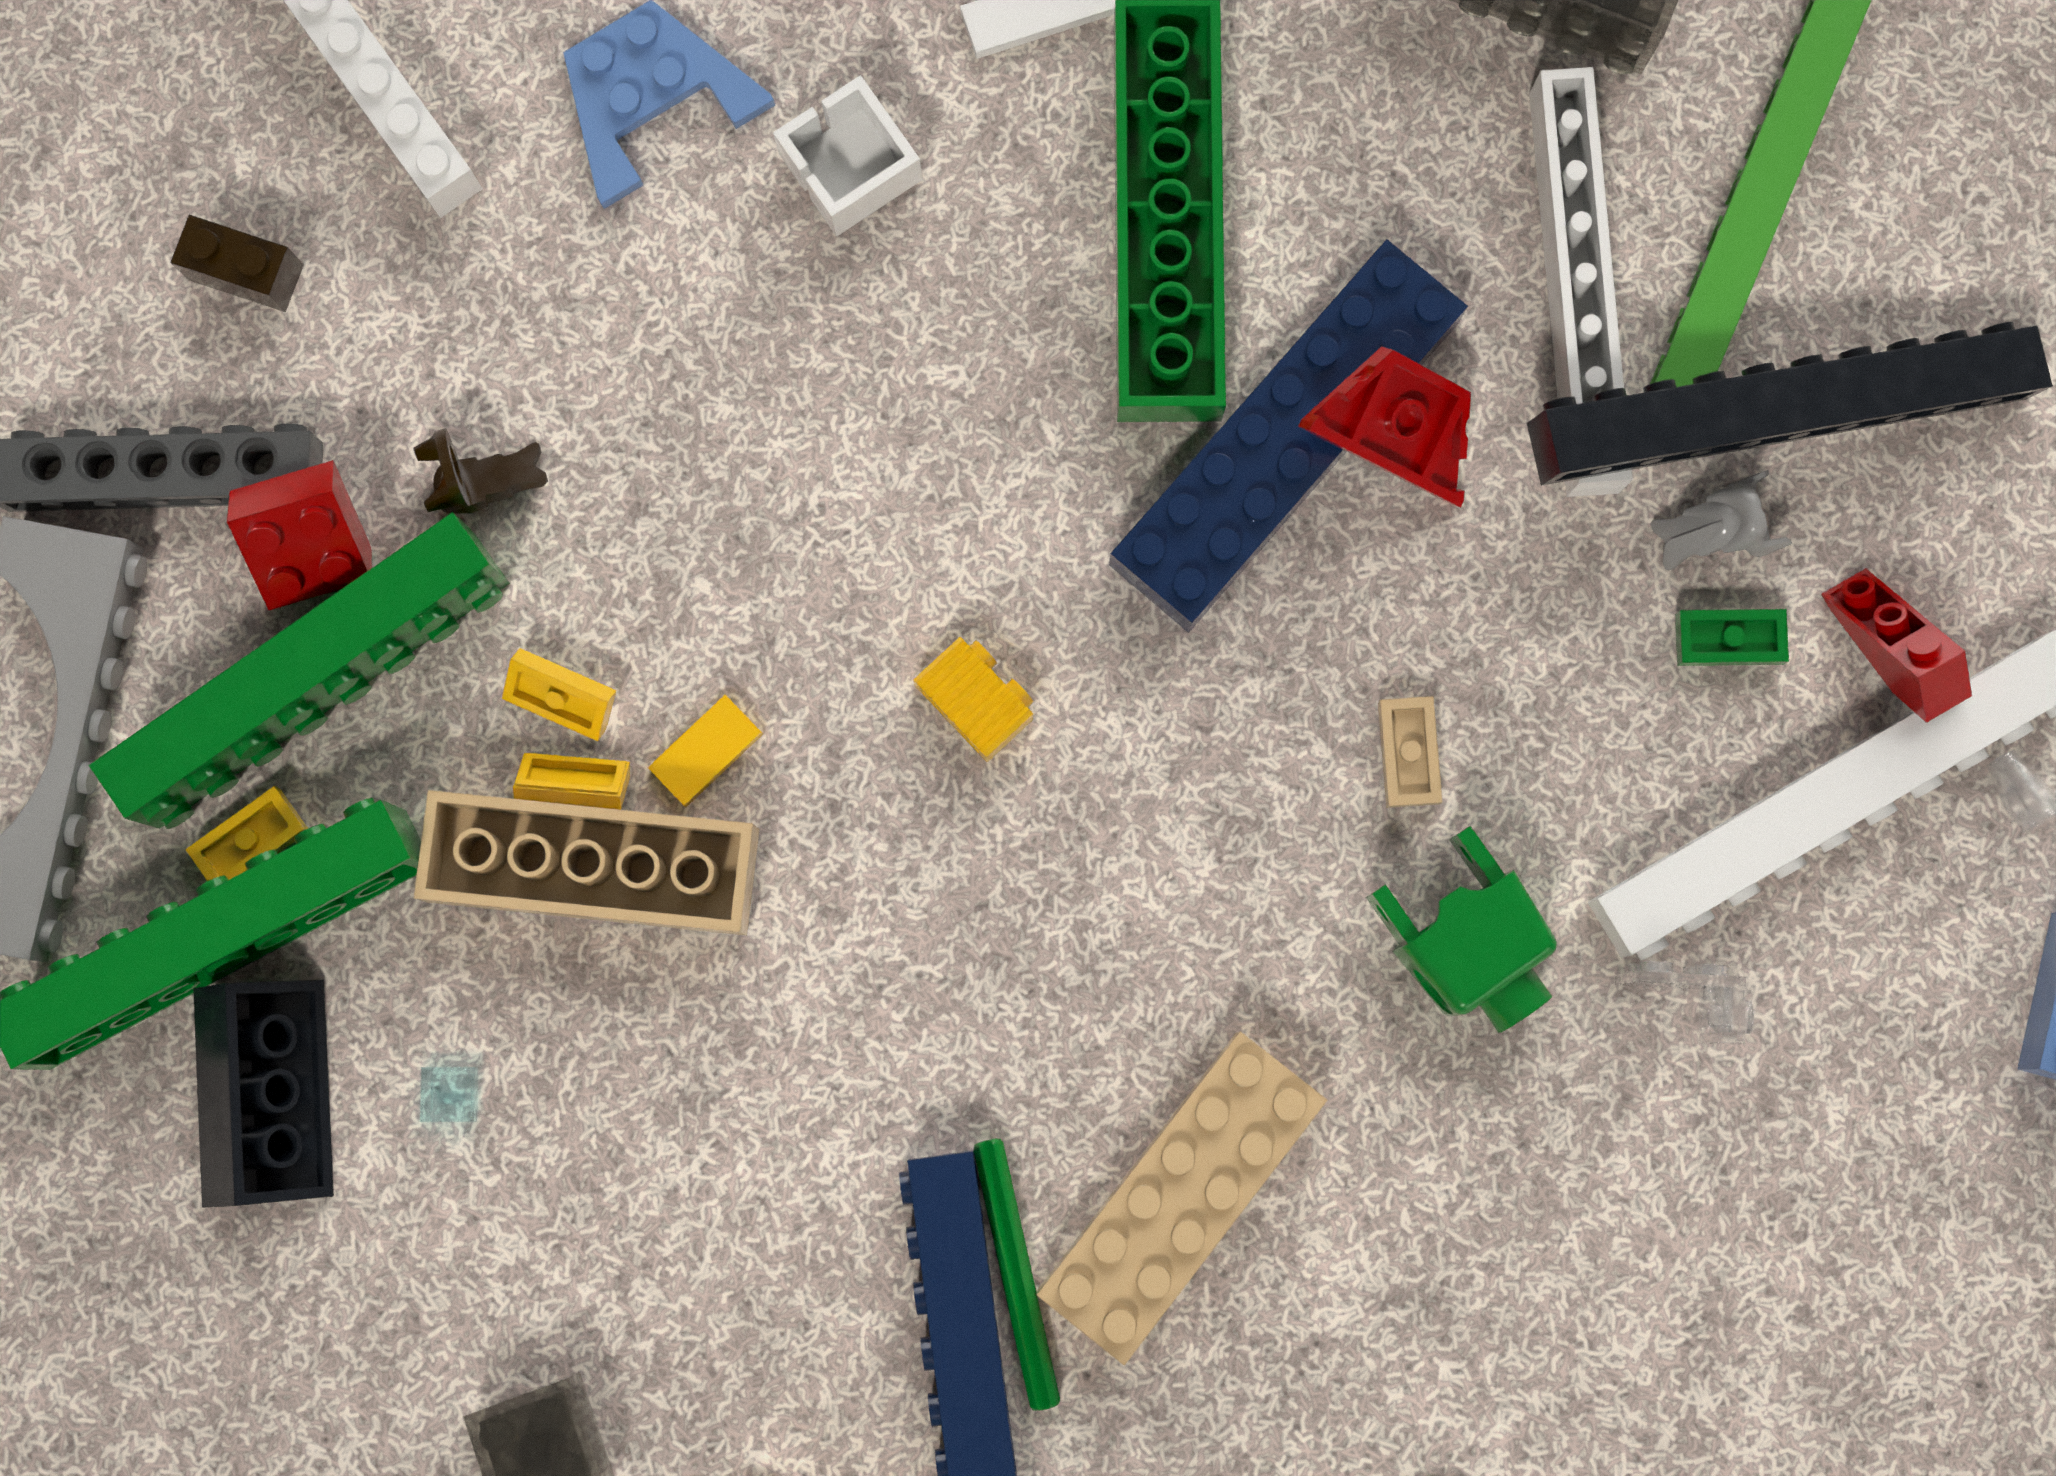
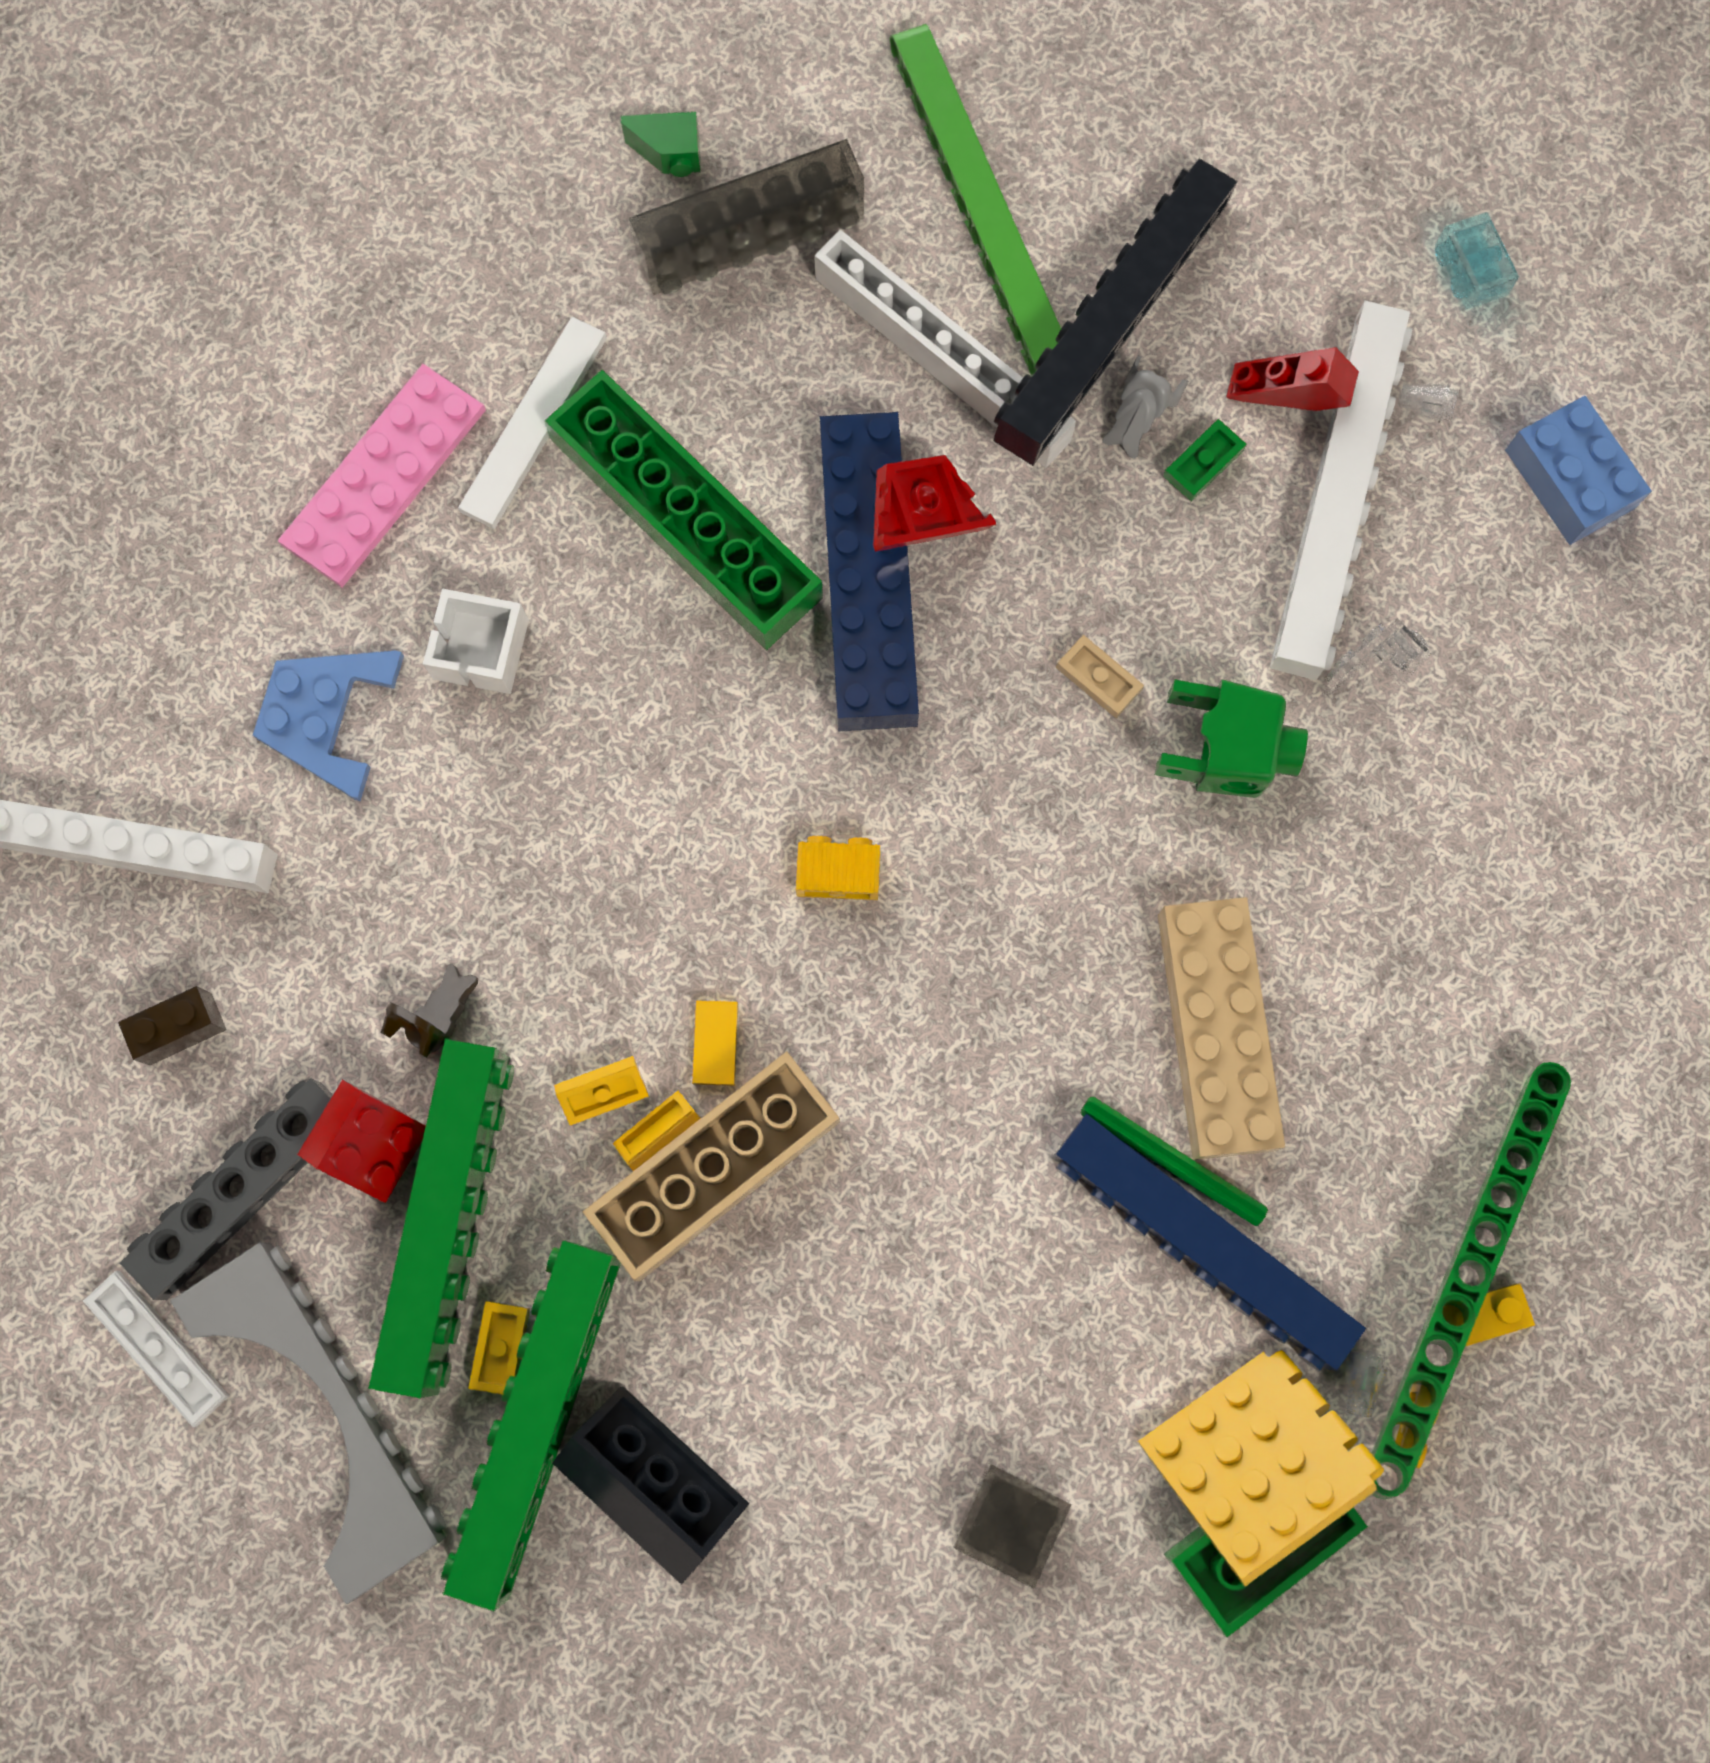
camera: 45 degrees left, 5 degrees down
clear light blue tile [420,1067,478,1122] -> none

